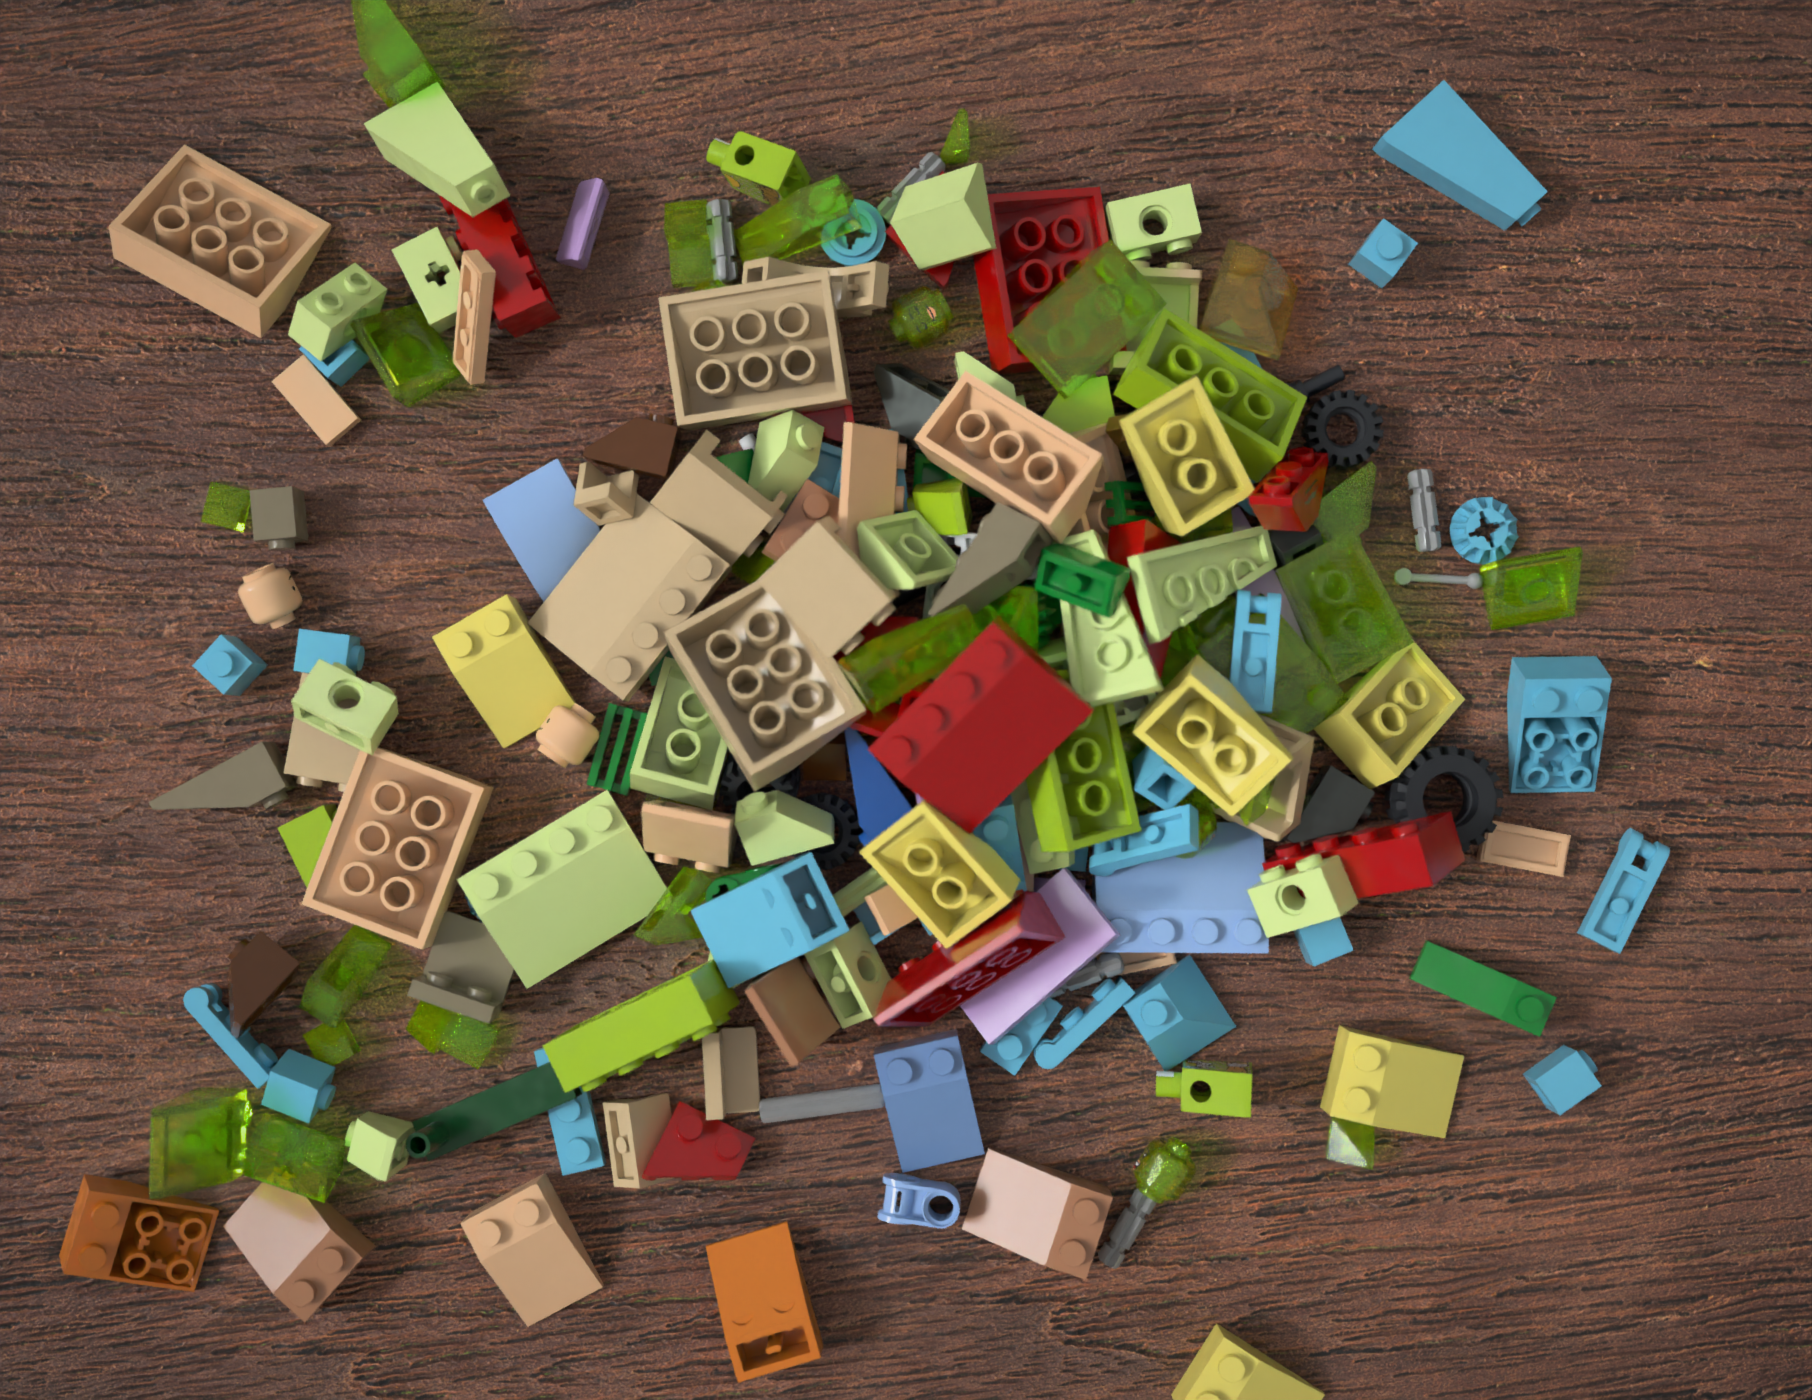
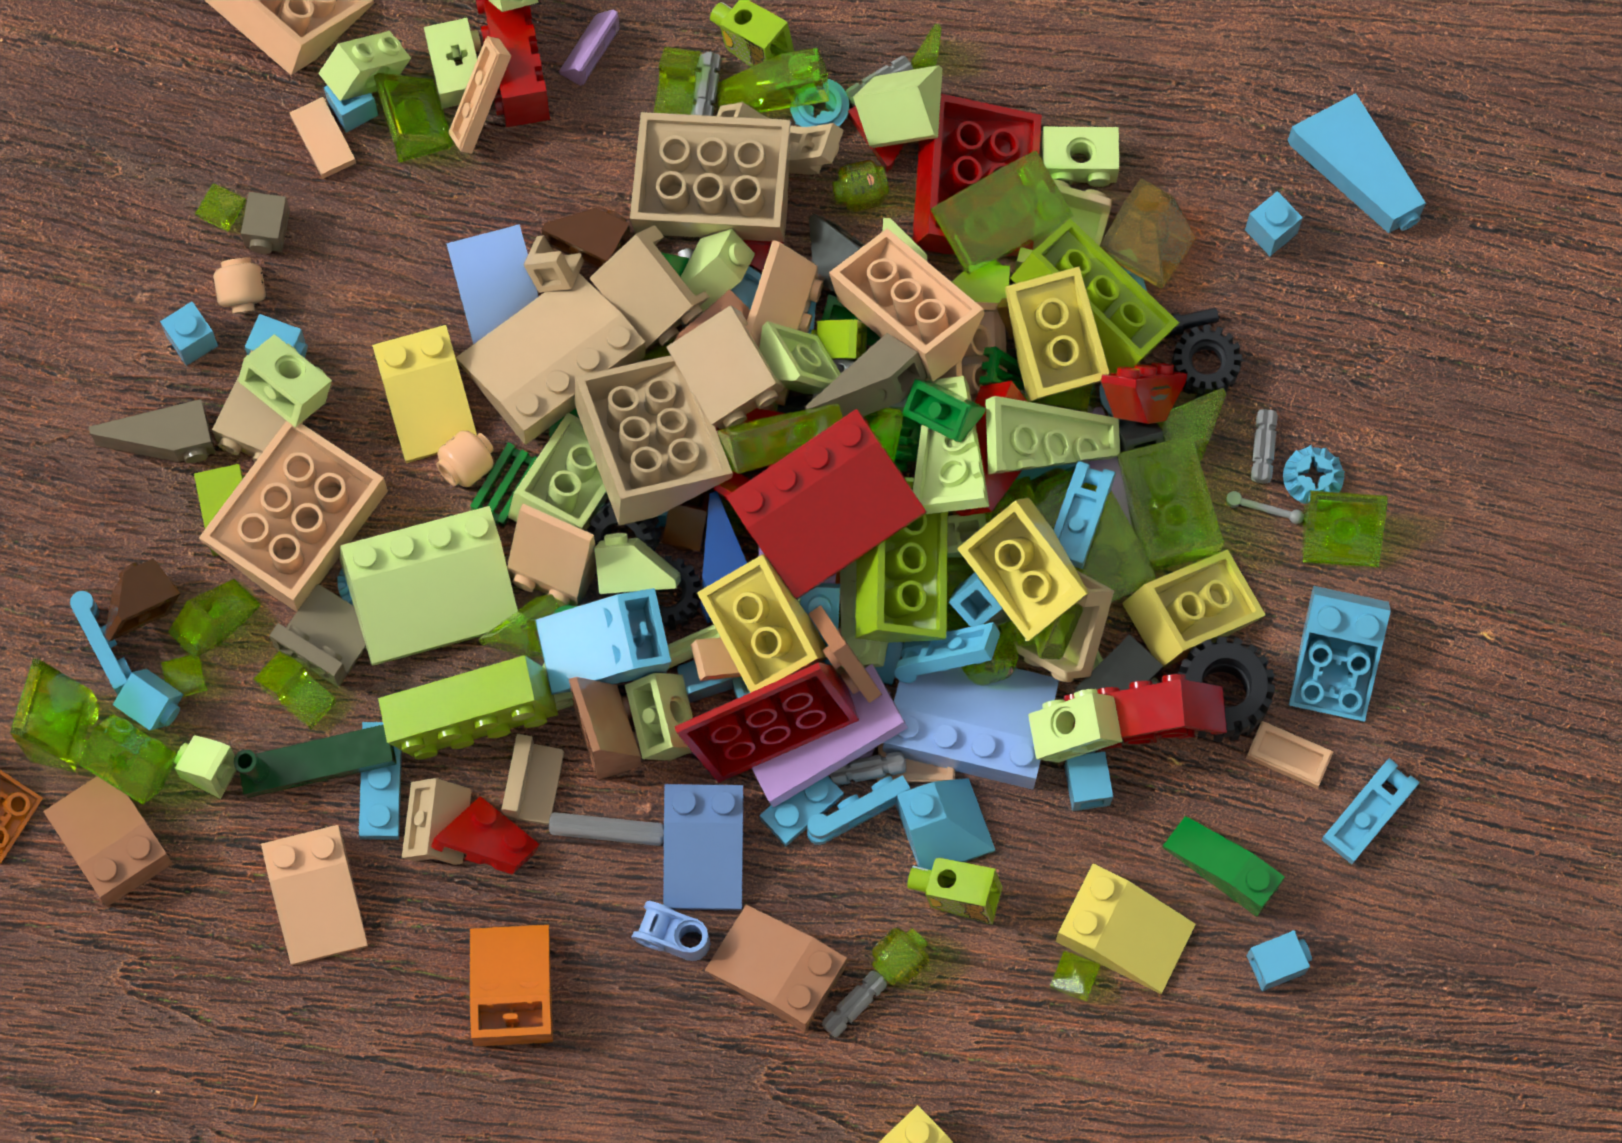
camera: 10 degrees right, 15 degrees down
none -> nougat wing [808,605,882,703]

